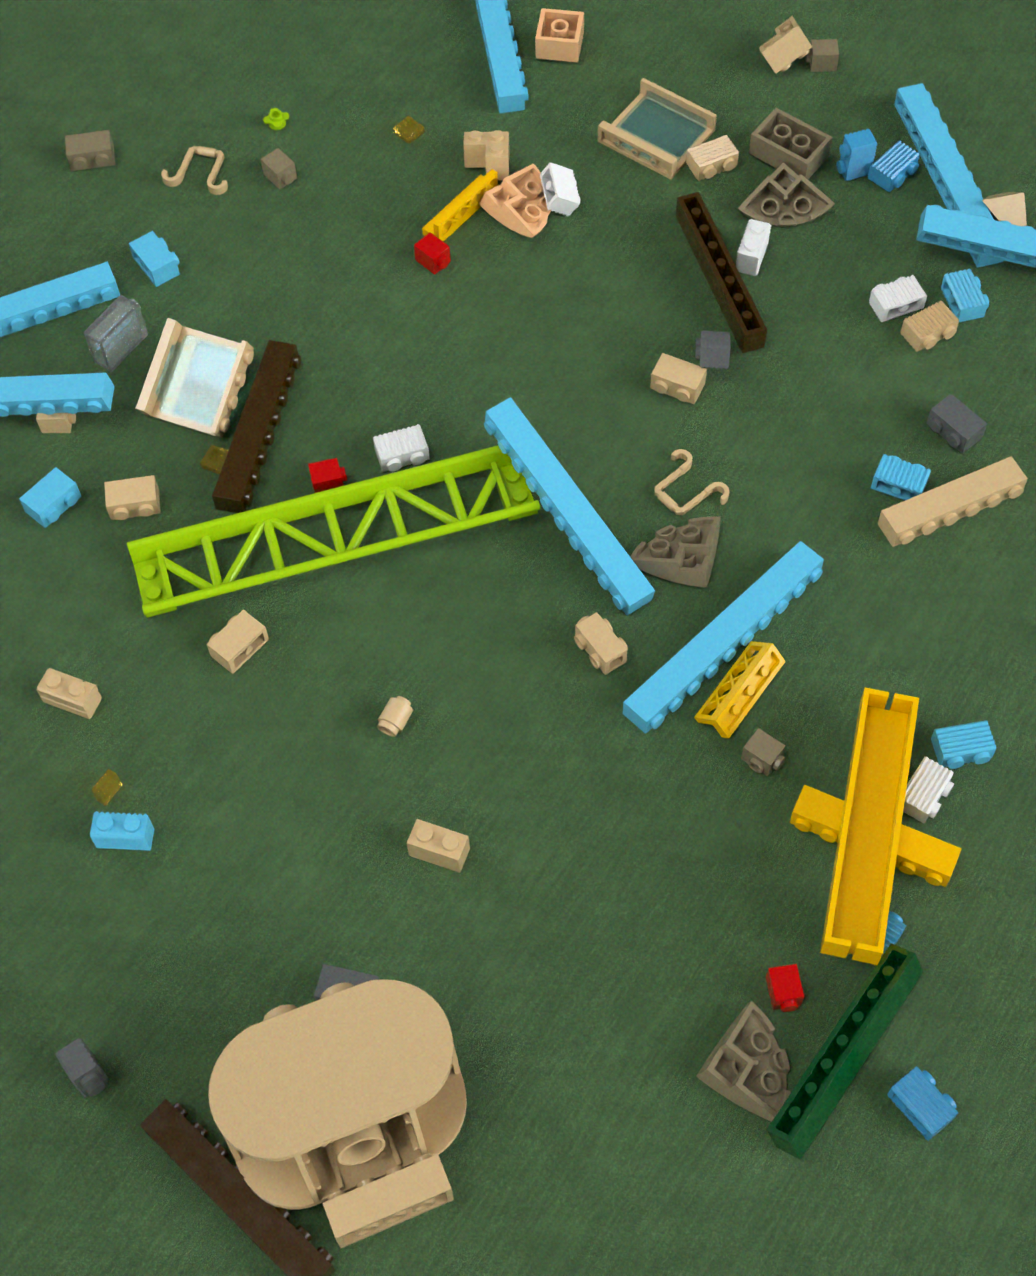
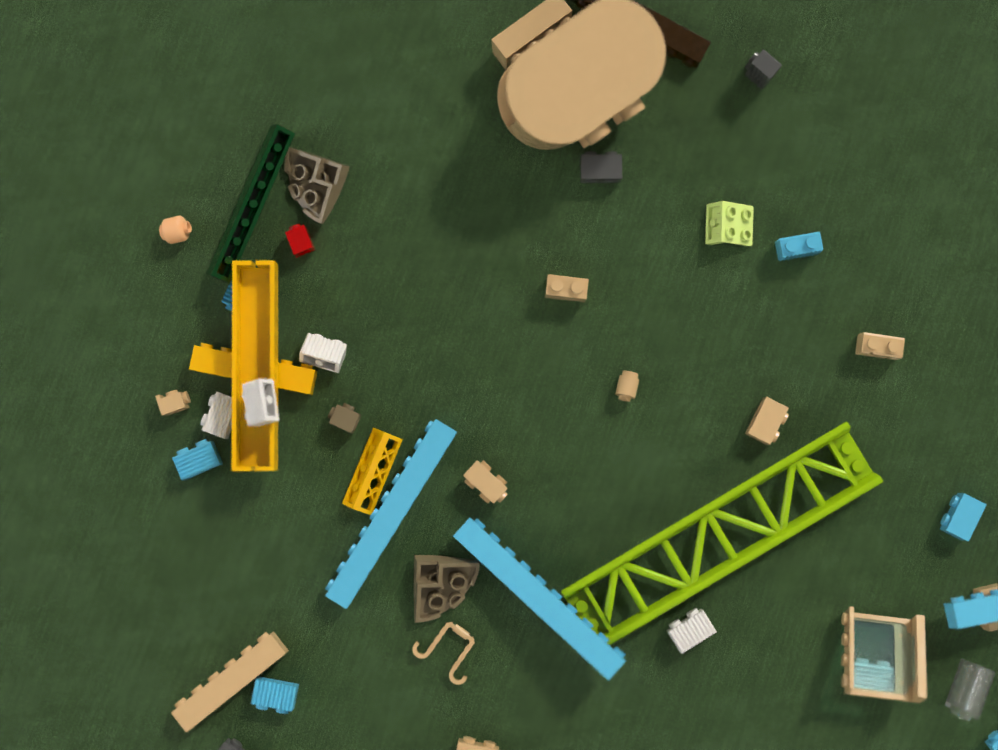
camera: 165 degrees right, 25 degrees up
clear yellow tile [92,769,122,806] -> none
tan brick [104,475,161,520] -> none
clear yellow tile [200,445,228,474] -> none
dark brown brick [212,340,301,513] -> none
red brick [308,458,347,493] -> none
dark azure brick [887,1066,958,1141] -> none
none -> tan brick [155,390,191,416]
none -> light nougat head [159,215,192,244]
none -> white brick [242,379,279,427]
none -> white brick [299,333,347,373]
none -> yellowish green bracket [705,201,753,247]

